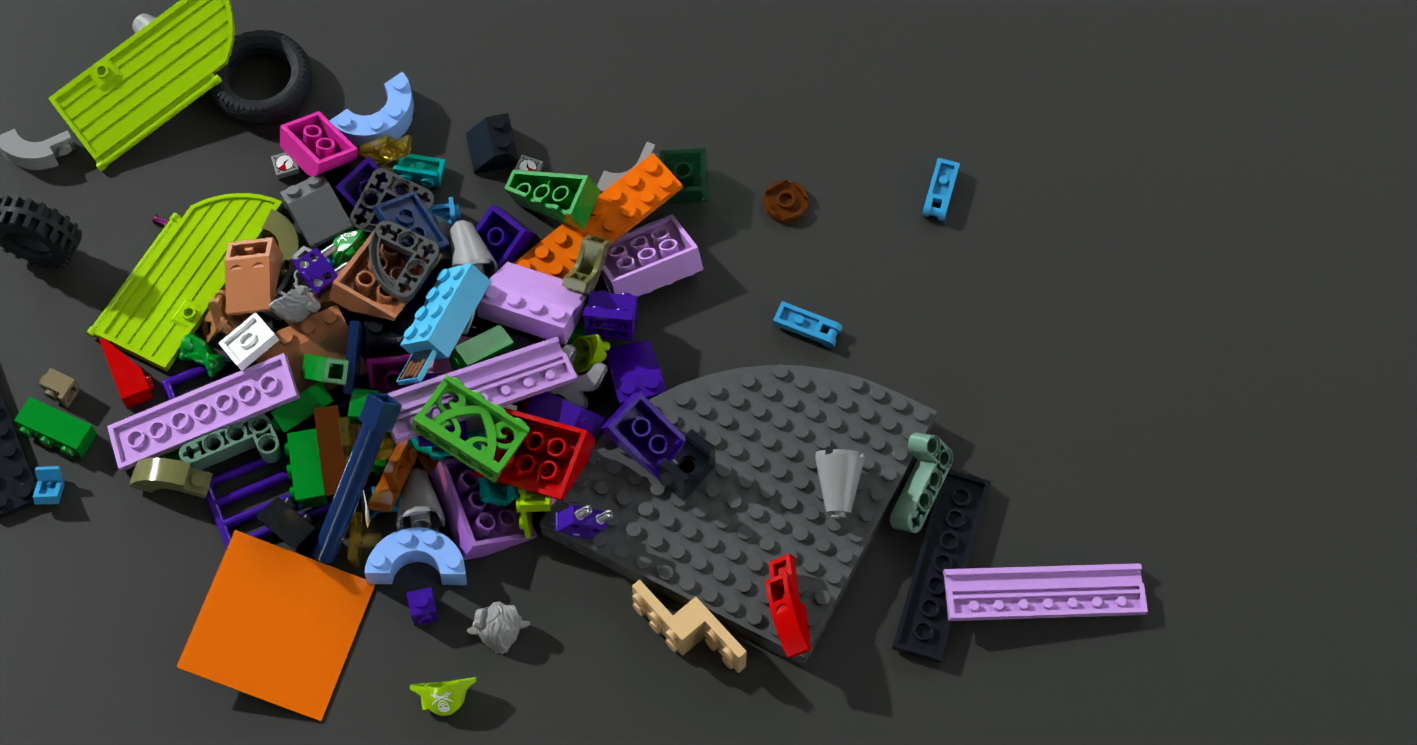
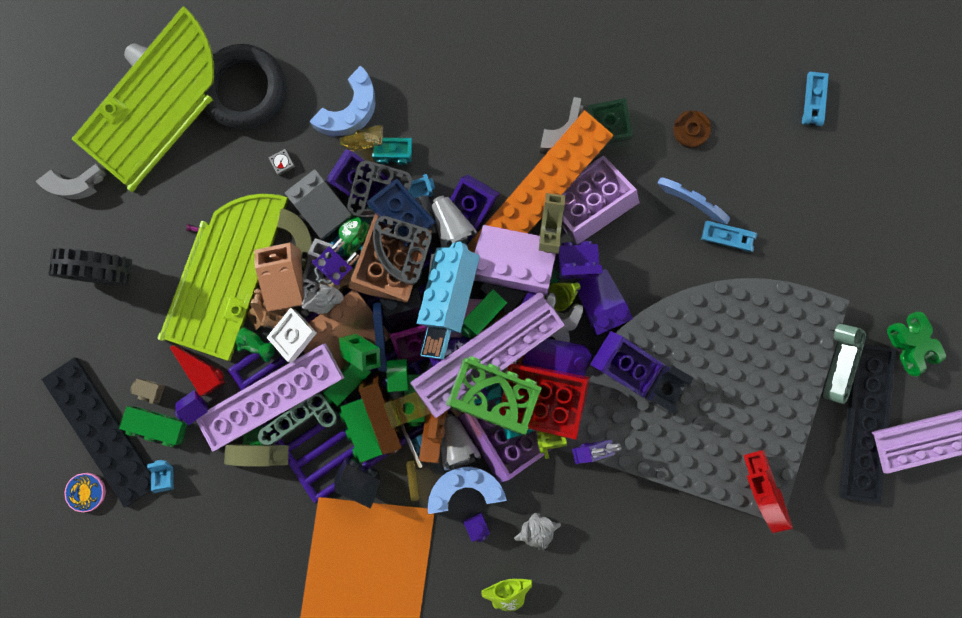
camera: 10 degrees left, 20 degrees up
dark pink brick [280,111,358,177] -> none
dark blue brick [312,393,402,565] -> none
black slope [466,113,518,174] -> none
green wedge [504,170,601,230] -> none
tile [514,154,543,172] -> none
tan bracket [632,579,747,673] -> none
light grey cone [815,449,865,519] -> none
none -> dark purple brick [175,390,208,425]
none -> medium blue tile [658,177,730,224]
none -> green piece [887,312,946,376]

